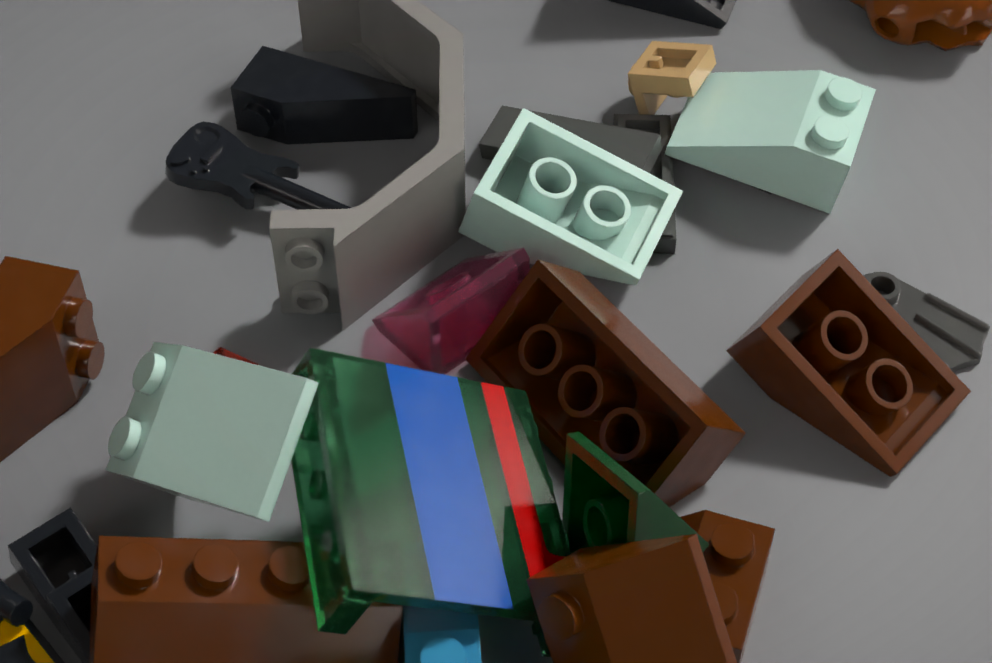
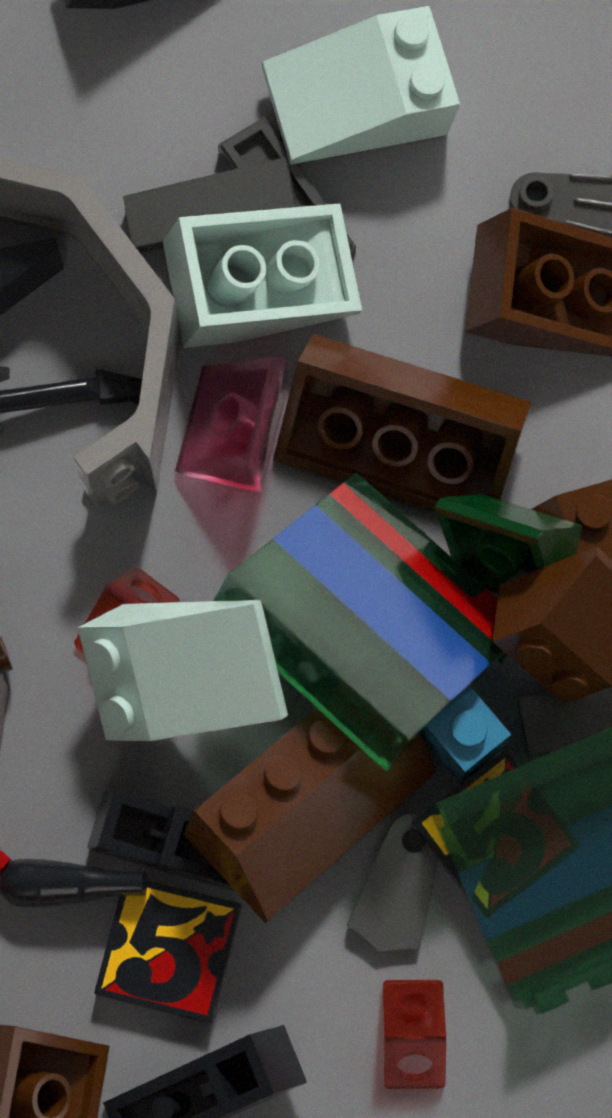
camera: 35 degrees left, 25 degrees up
tan bracket [628,41,717,115] -> none

